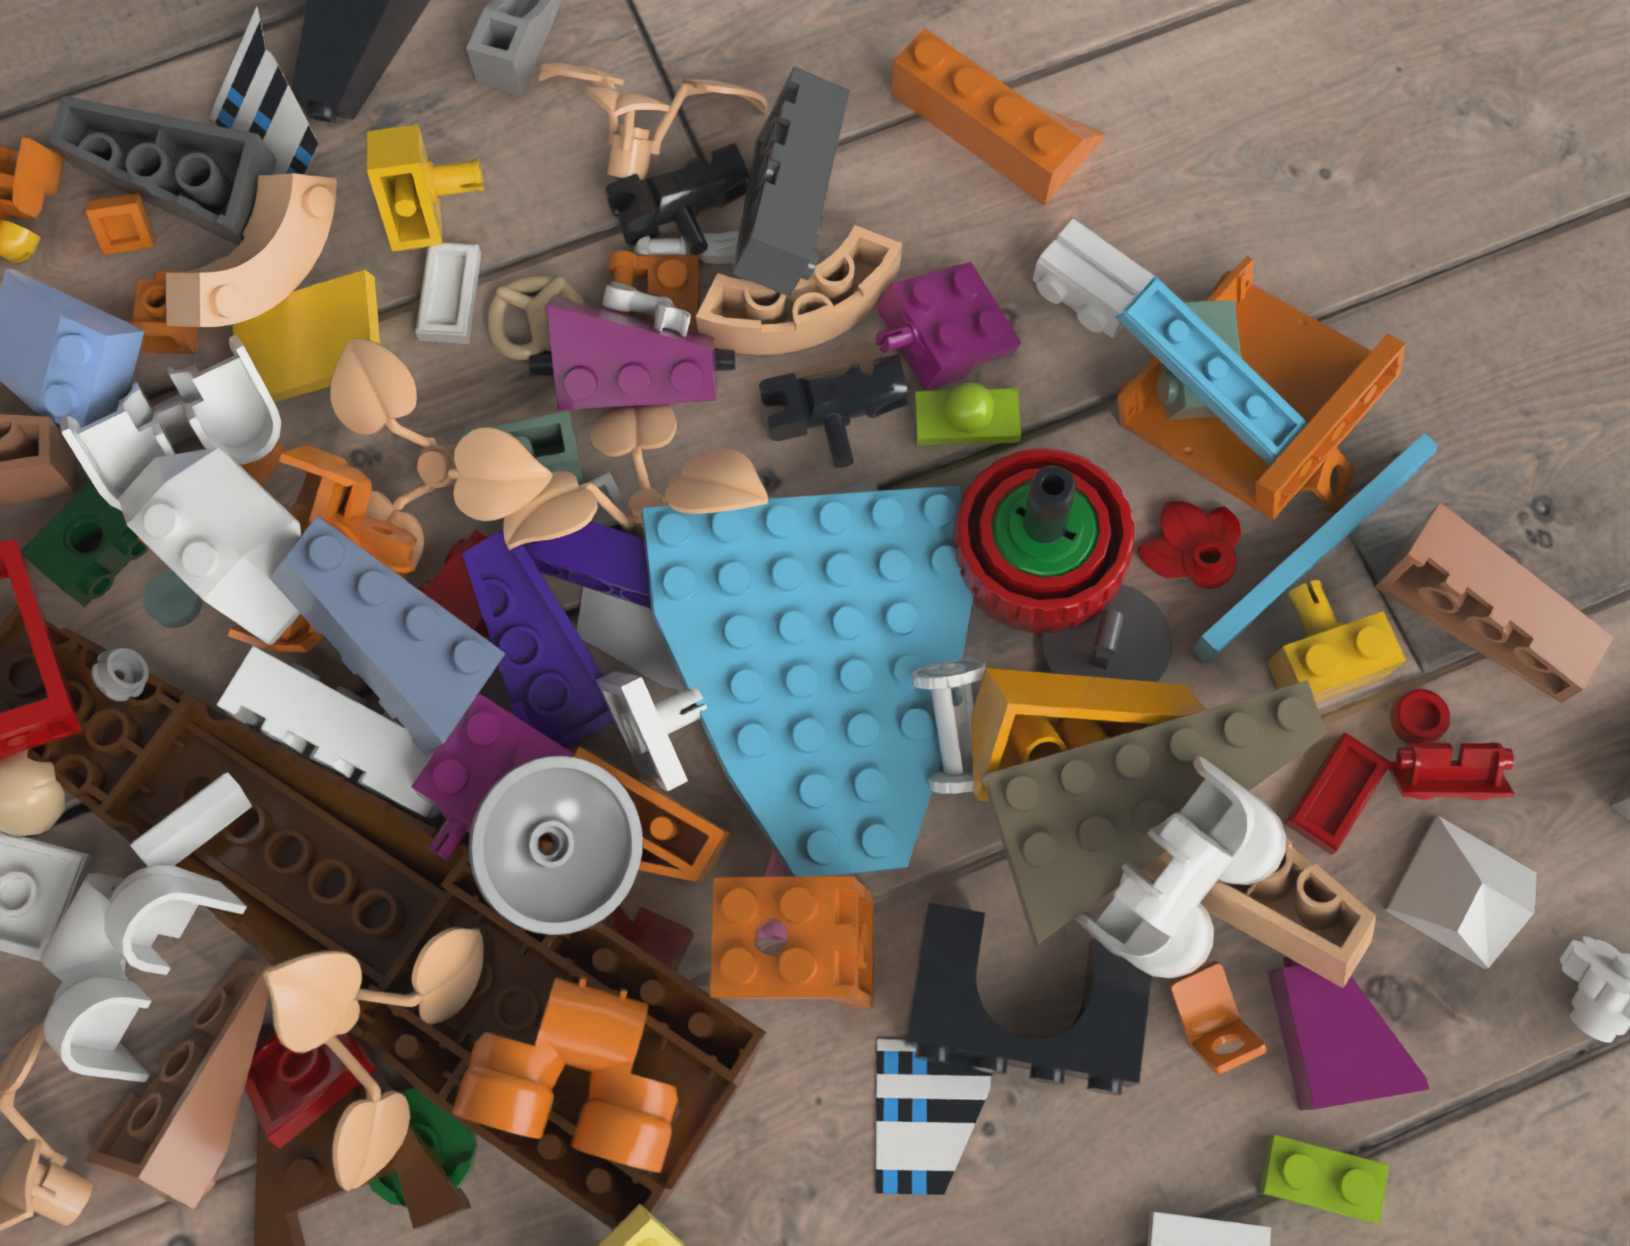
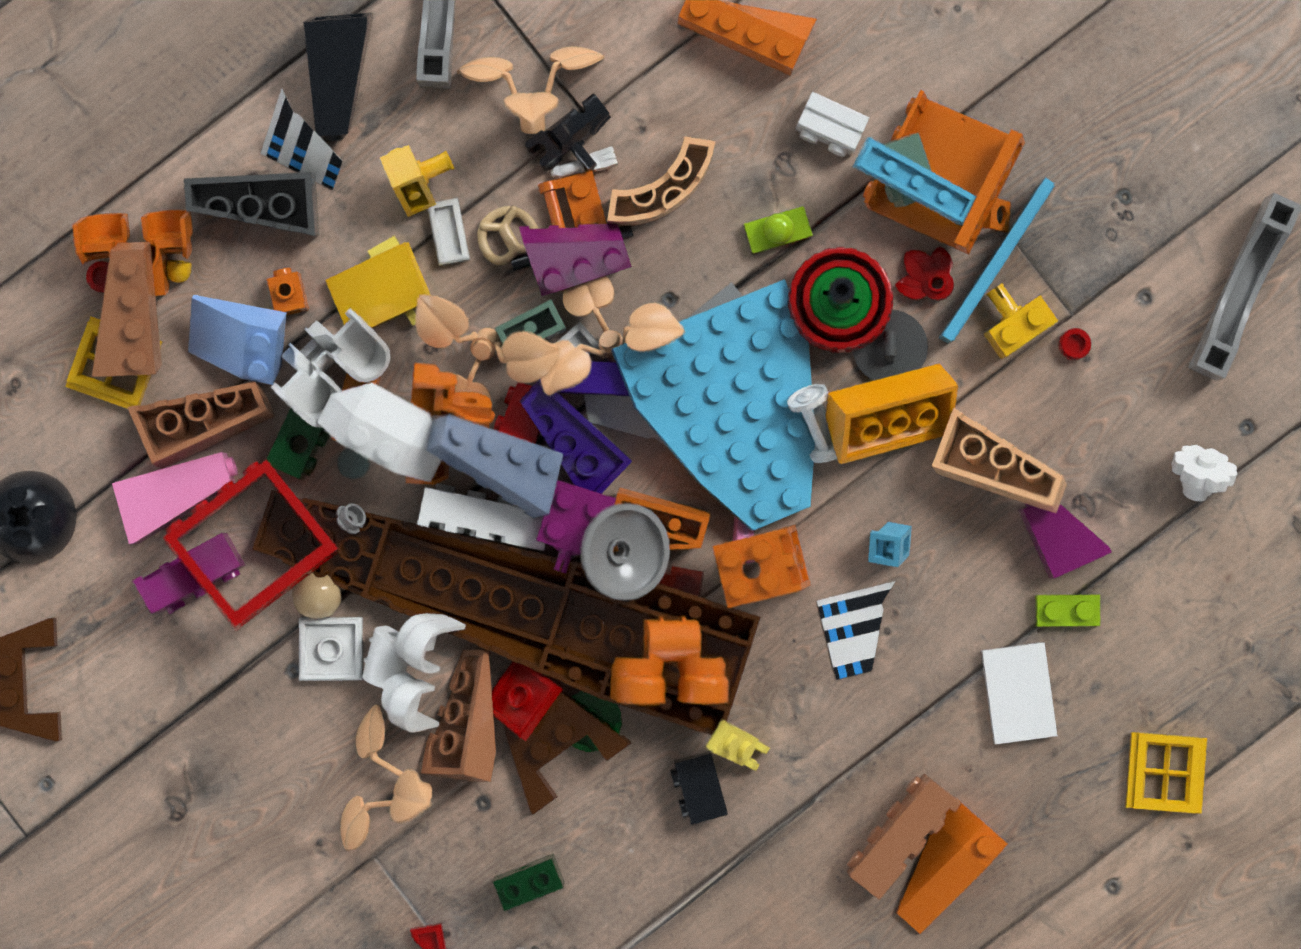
camera: 20 degrees left, 15 degrees up
orange tile [85,193,156,255] -> none
white tile [130,772,252,867] -> none
light nougat brick [166,173,337,327] -> none
light nougat plant [263,927,484,1192] -> none
white tile [596,671,707,791] -> none
white arm [602,281,691,336] -> none
dark grey wedge [732,66,850,297] -> none
black piece [759,354,908,468] -> none
magenta plate [876,262,1022,391] -> none
black arch [904,903,1152,1095] -> none
dark tan wing [982,680,1327,945] -> none
white piece [1074,756,1286,978] -> none
orange bracket [1168,961,1267,1074] -> none
red tile [1284,732,1392,855] -> none
nougat wedge [1375,502,1614,703] -> none
white slope [1384,815,1537,969] -> none
red hinge [1388,742,1515,800] -> none
none -> medium azure brick [868,522,912,567]

